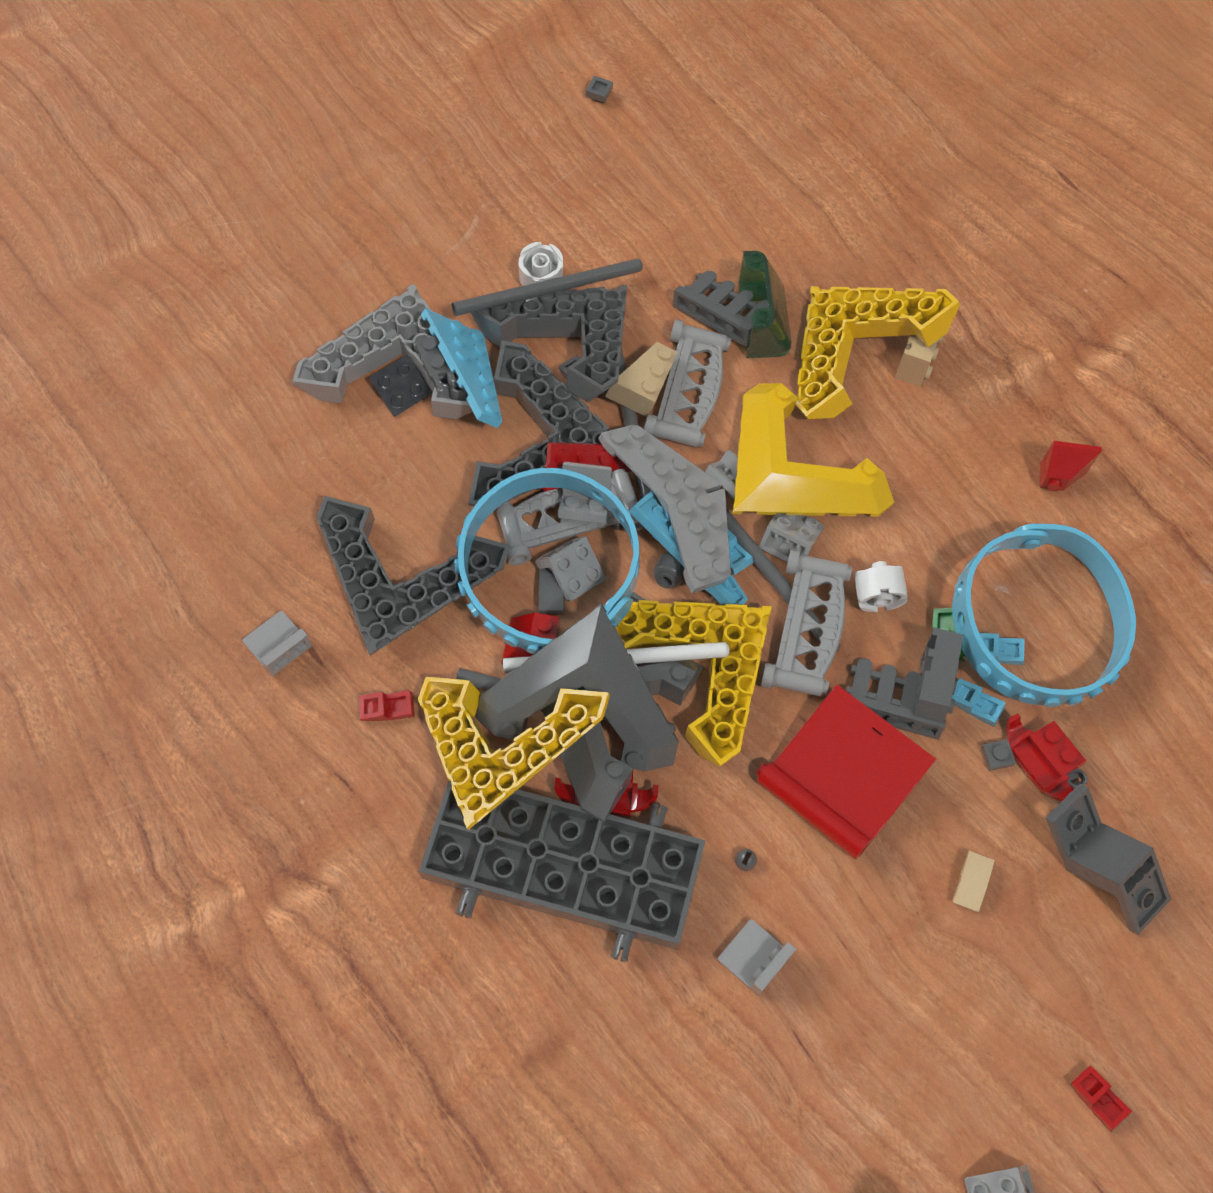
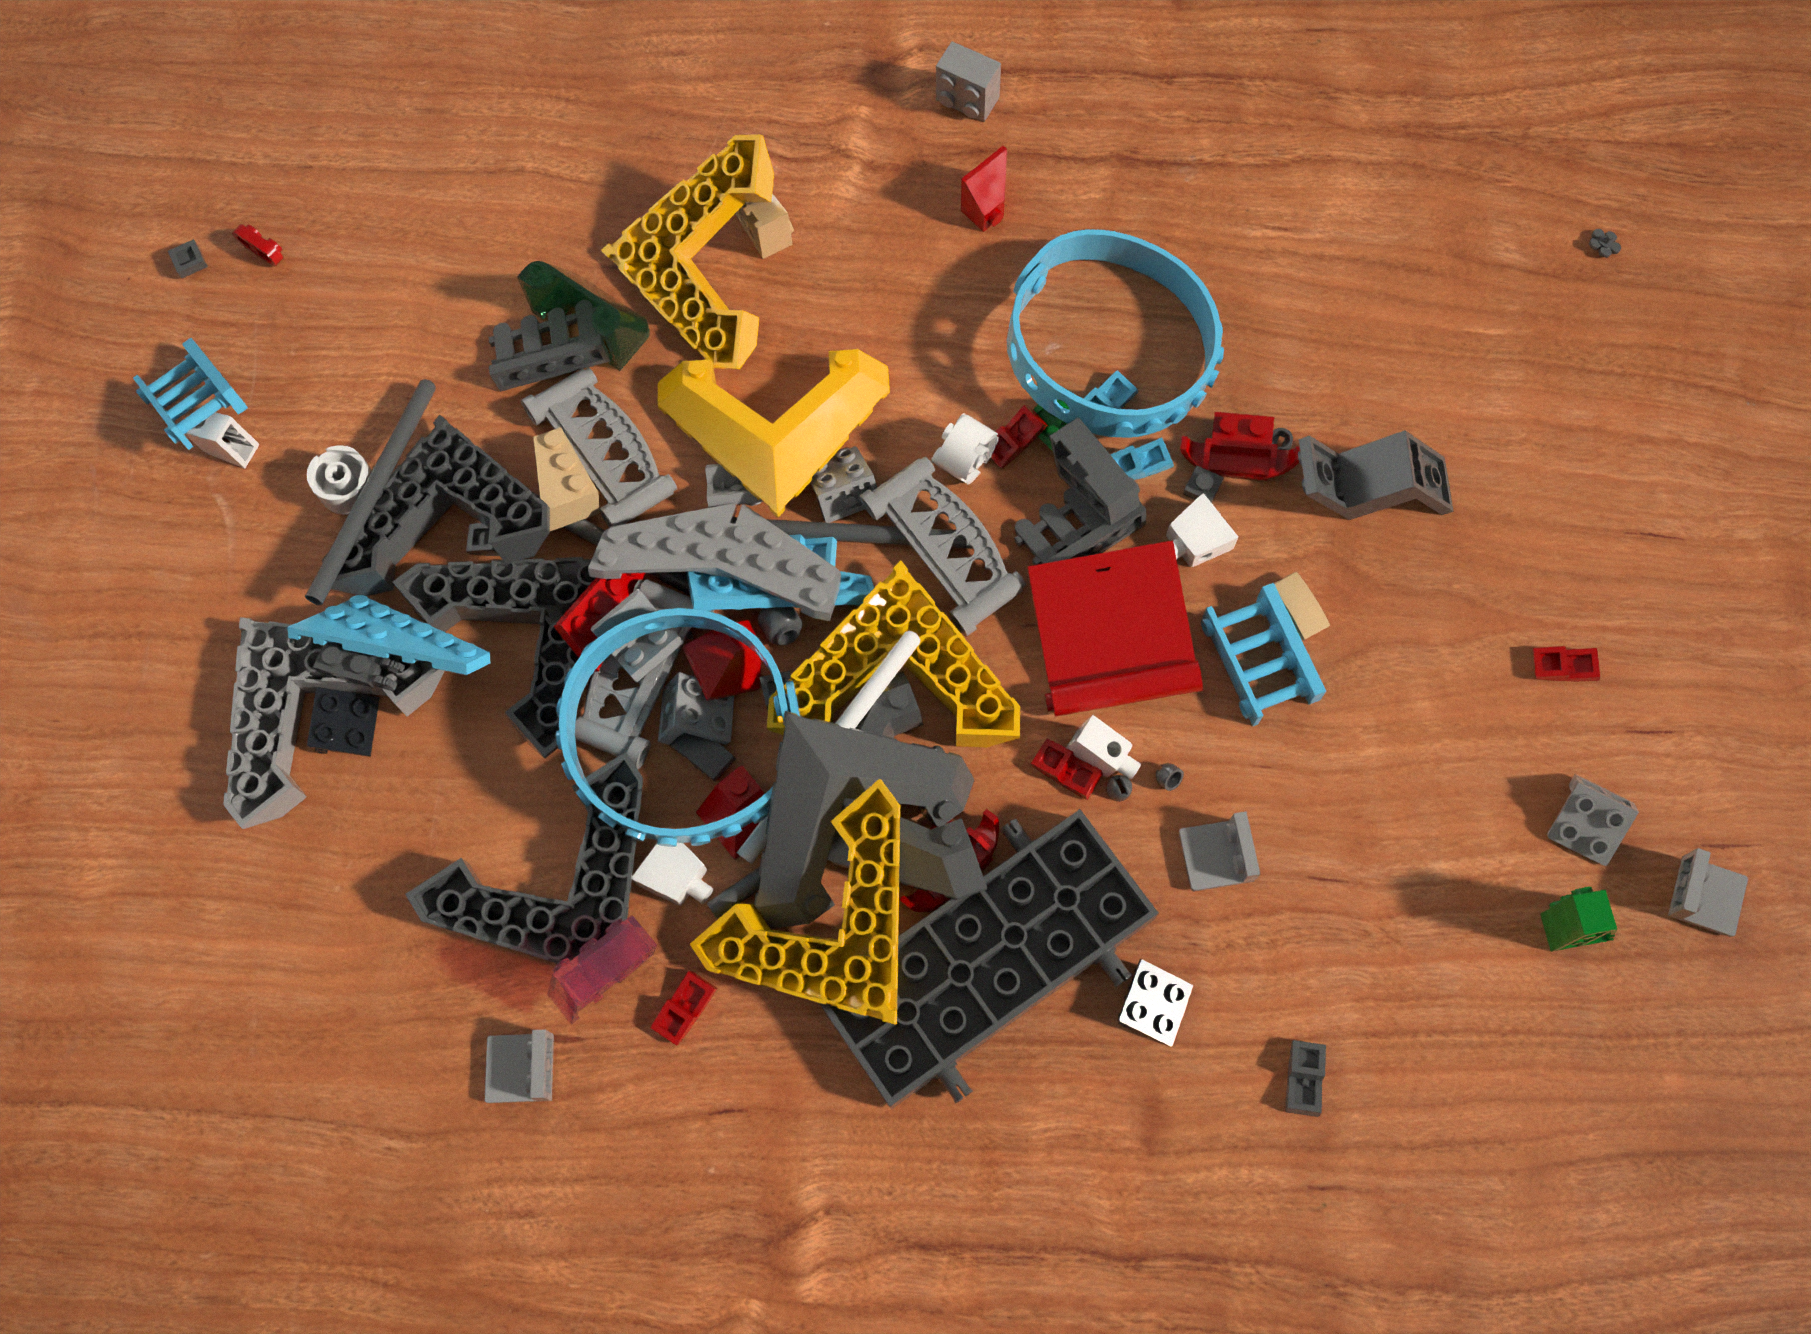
camera: 45 degrees left, 5 degrees up
none -> medium azure fence [133,338,248,450]
none -> white torso [185,409,259,468]
none -> red plate [232,224,283,267]
none -> clear pink wedge [547,915,657,1025]
none -> white torso [632,843,713,906]
none -> red slope [683,620,761,701]
none -> light grey brick [936,41,1001,122]
none -> red slope [991,405,1048,468]
none -> red slope [1031,738,1103,800]
none -> white torso [1066,715,1141,780]
none -> hinge [1117,959,1193,1047]
none -> dark grey hinge [1156,763,1184,791]
none -> white torso [1166,493,1238,567]
none -> medium azure fence [1201,583,1326,726]
none -> dark grey slope [1285,1040,1326,1117]

